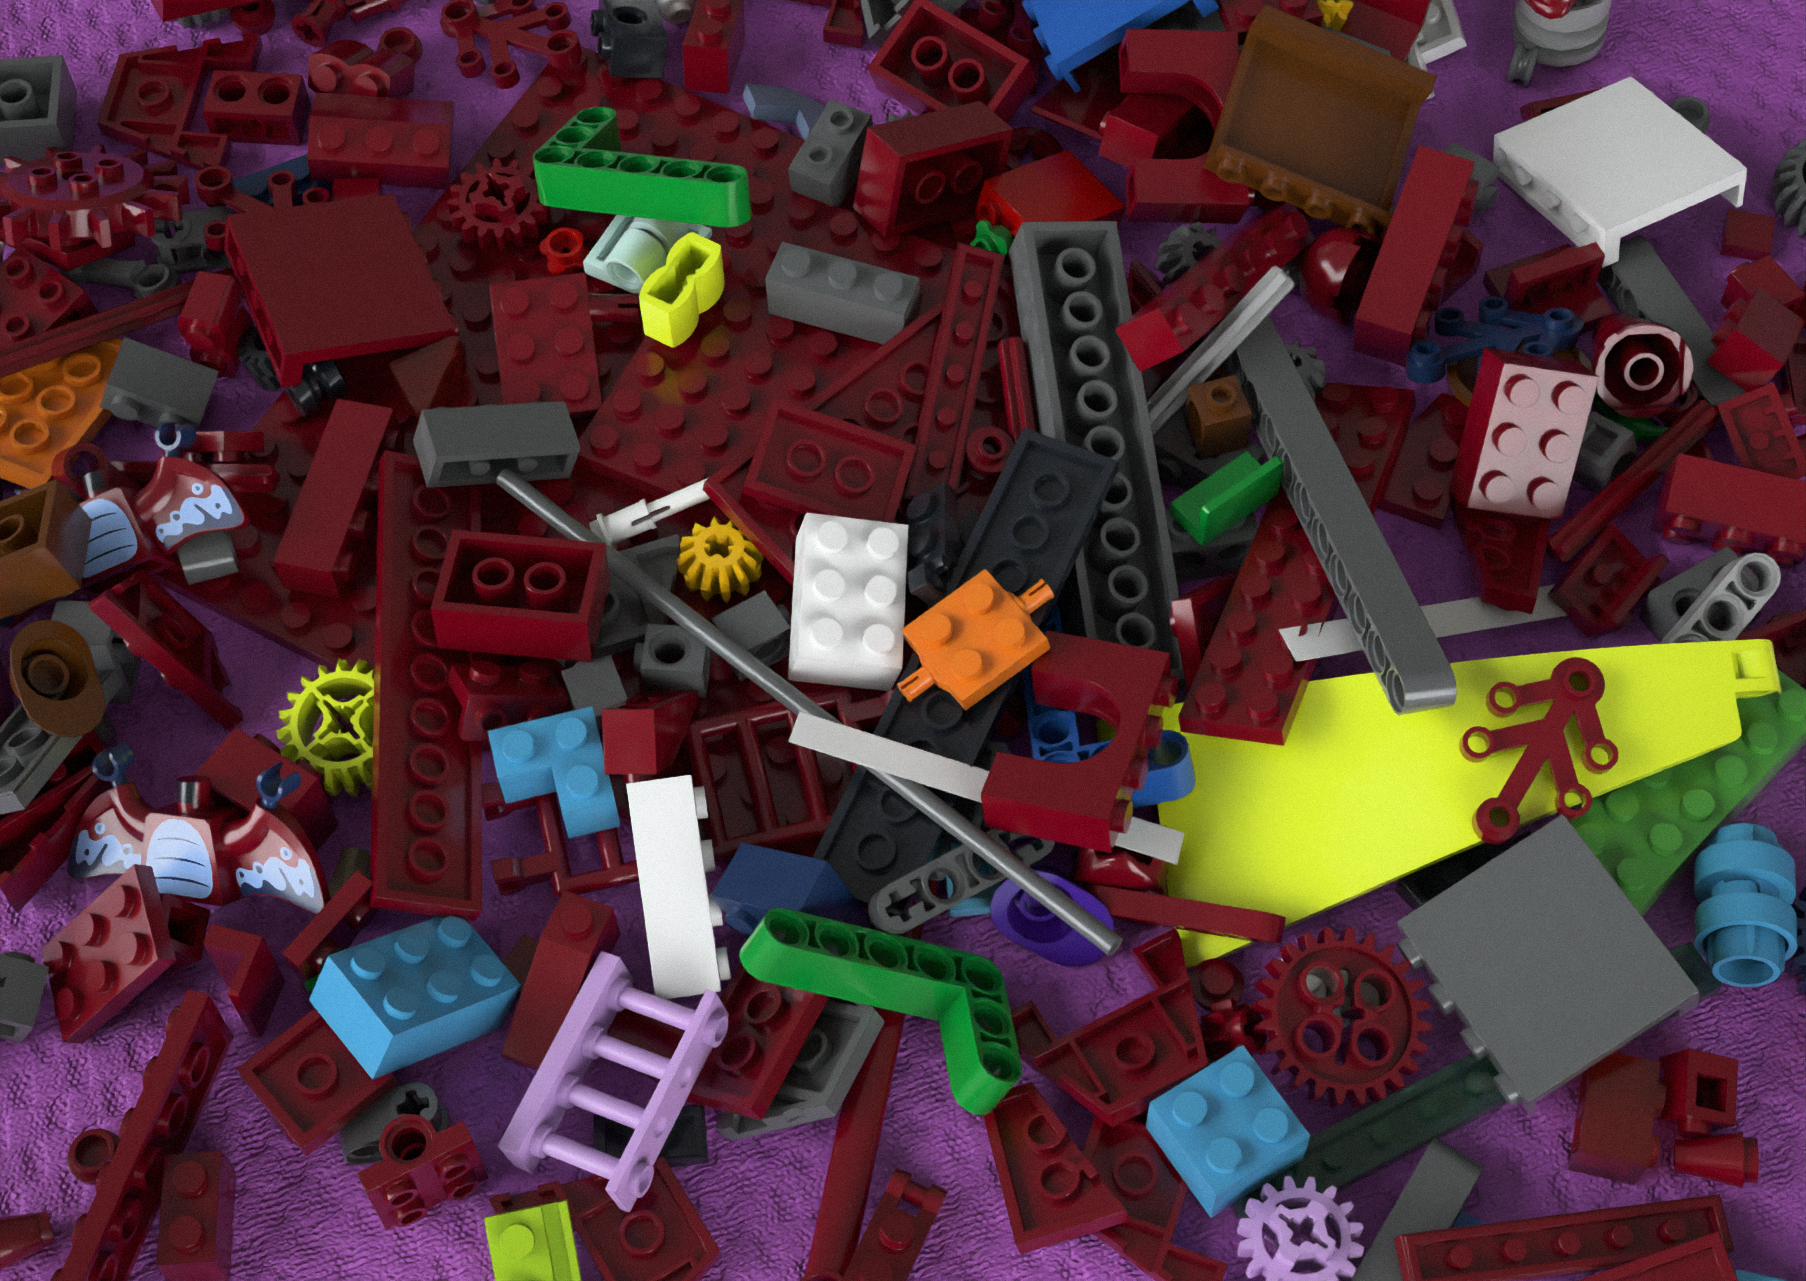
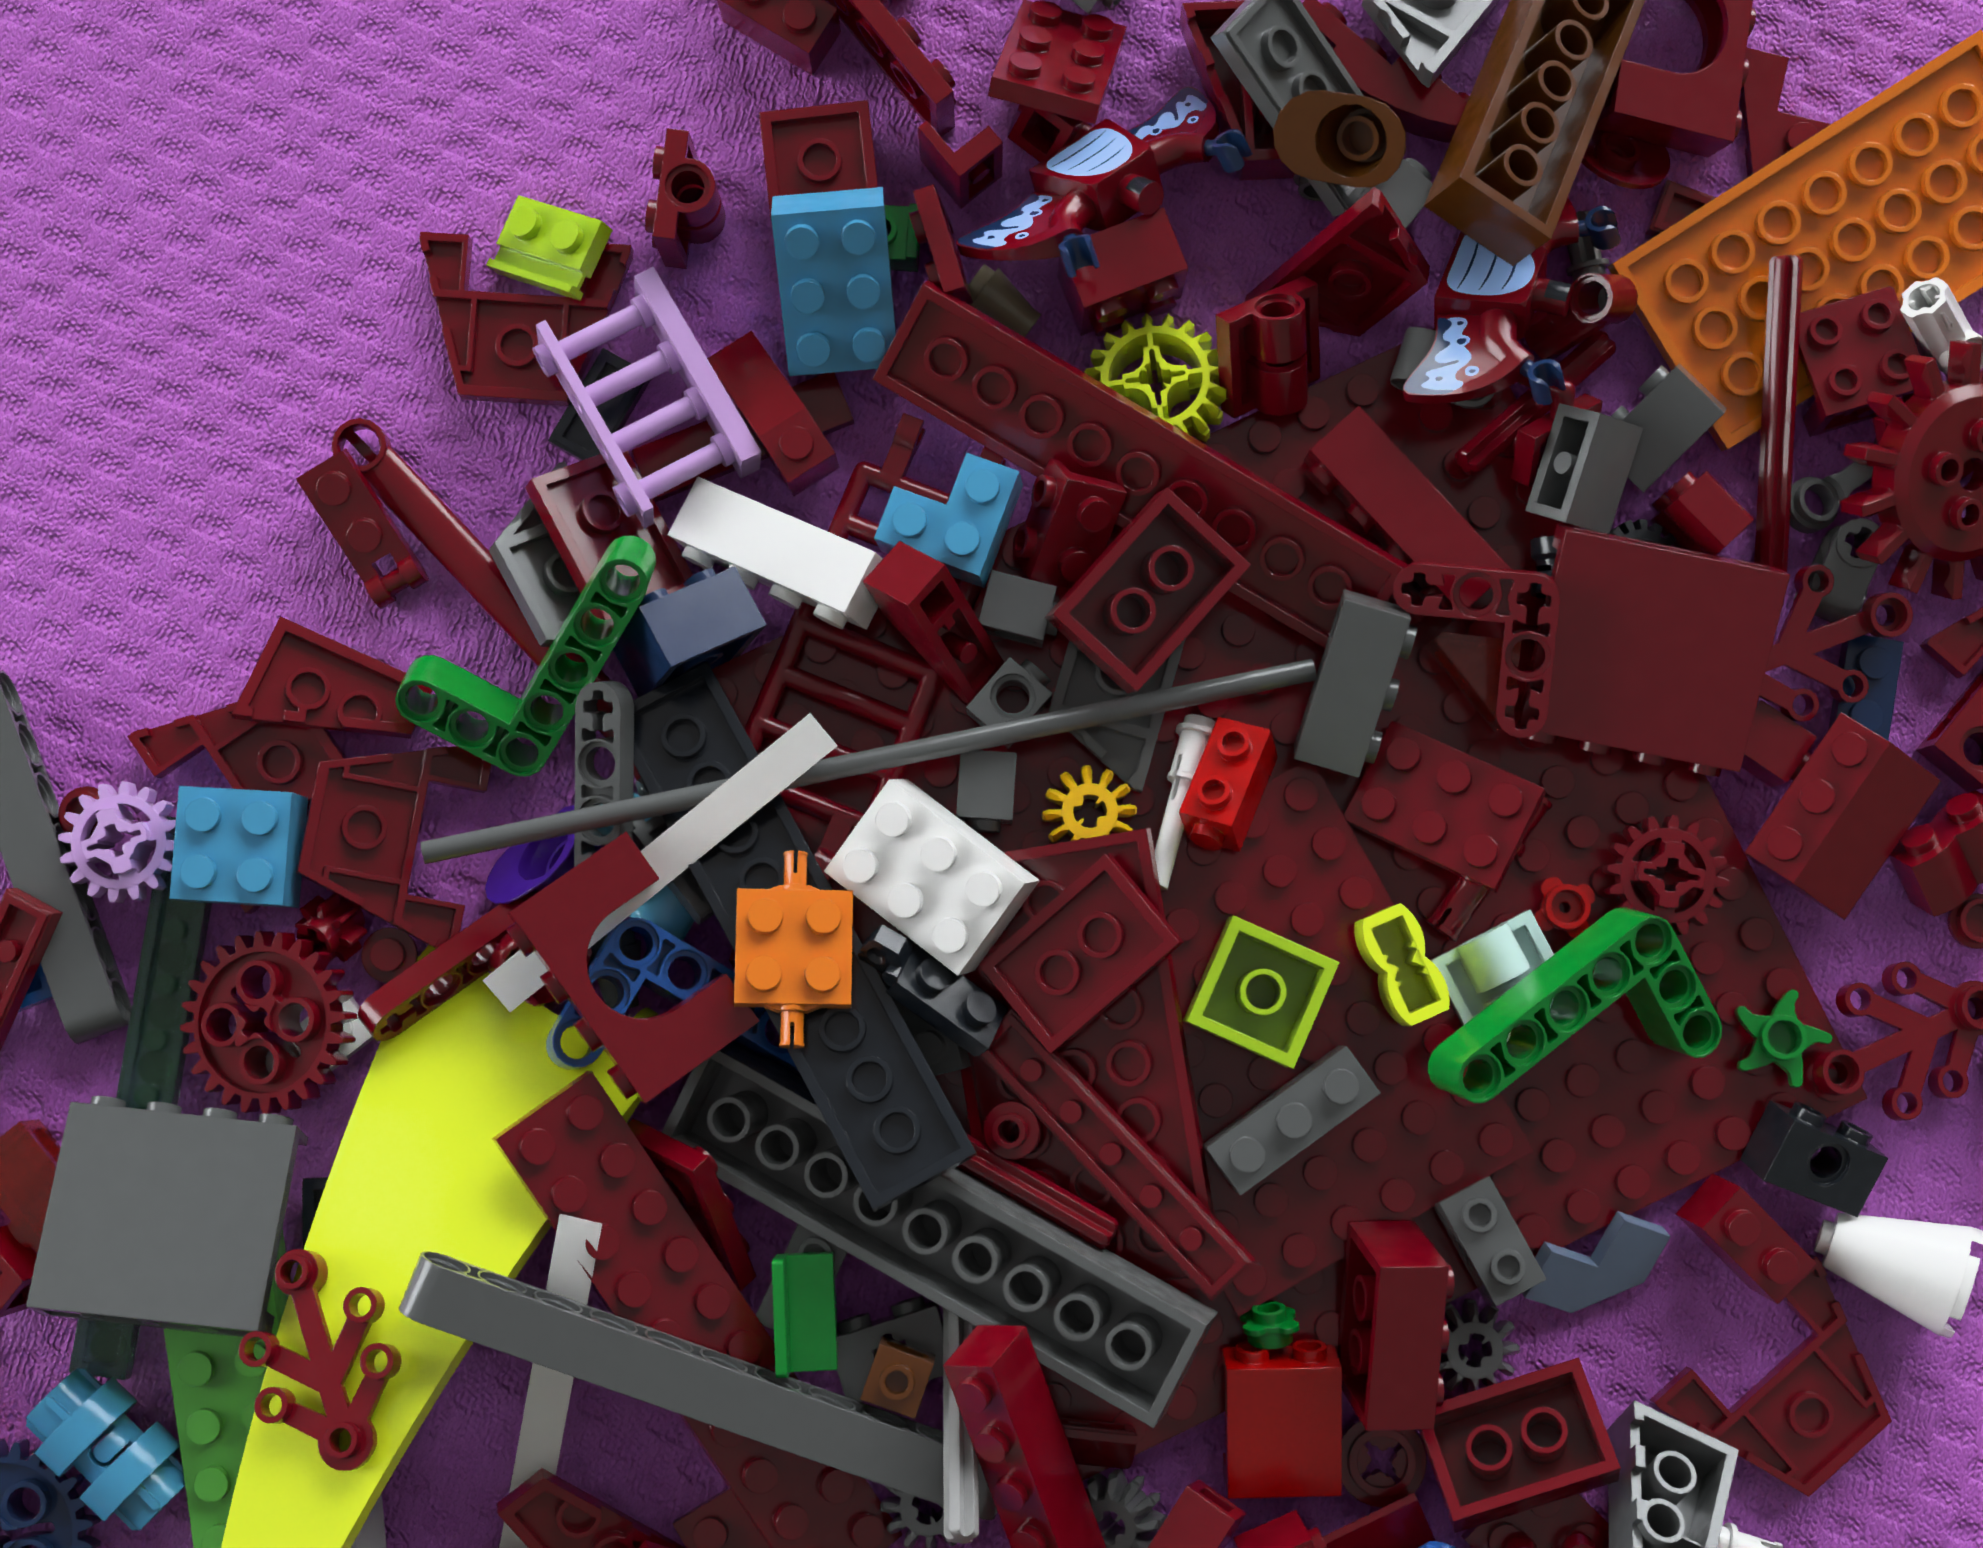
camera: 125 degrees right, 25 degrees up
dark grey piece [340,1082,450,1165] -> none
none -> red brick [1179,717,1278,852]
none -> lime brick [1183,915,1340,1069]
none -> dark red plate [1216,275,1320,418]
none -> dark red beam [1393,561,1560,738]
none -> dark grey brick [1525,403,1643,534]
none -> green animal [1734,989,1832,1088]

